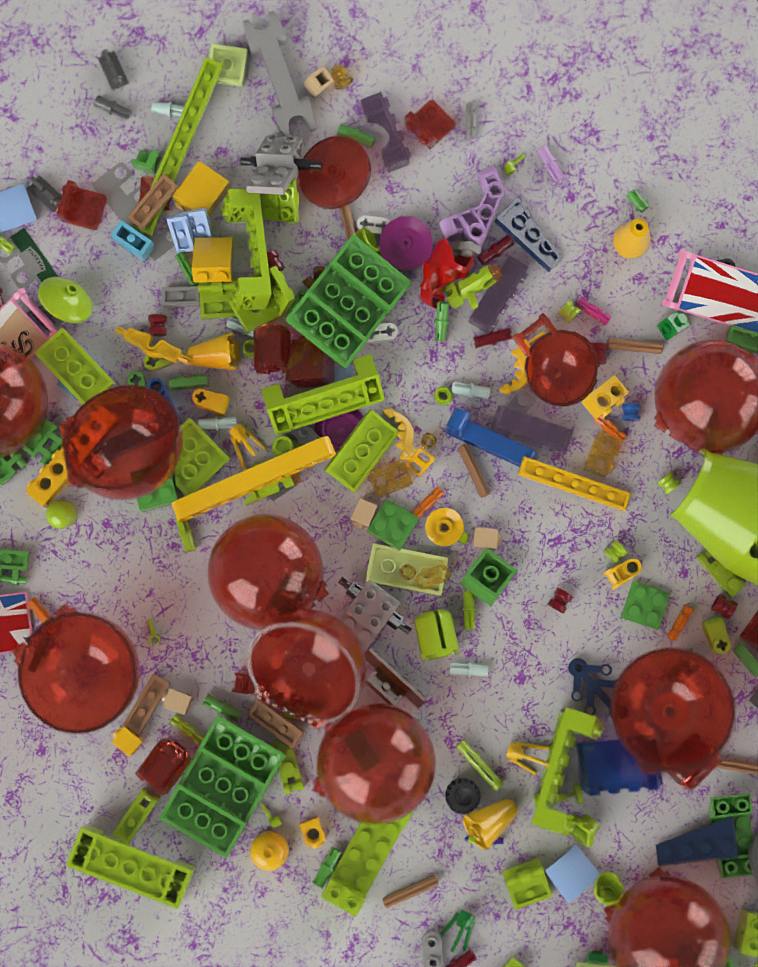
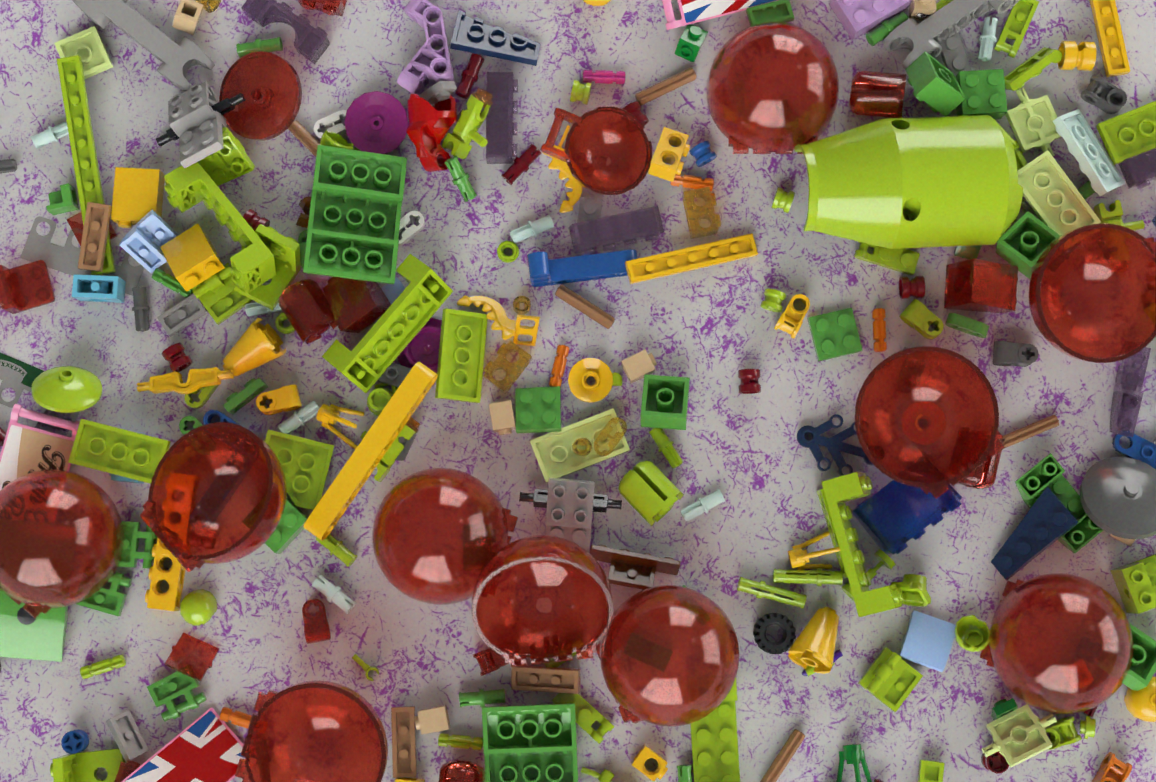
camera: 30 degrees left, 0 degrees up
none -> dark grey axle [132,286,150,332]
none -> clear red piece [165,632,219,681]
none -> clear red piece [302,598,331,644]
none -> light aqua pin [312,575,356,614]
none -> lime pin [773,568,843,586]

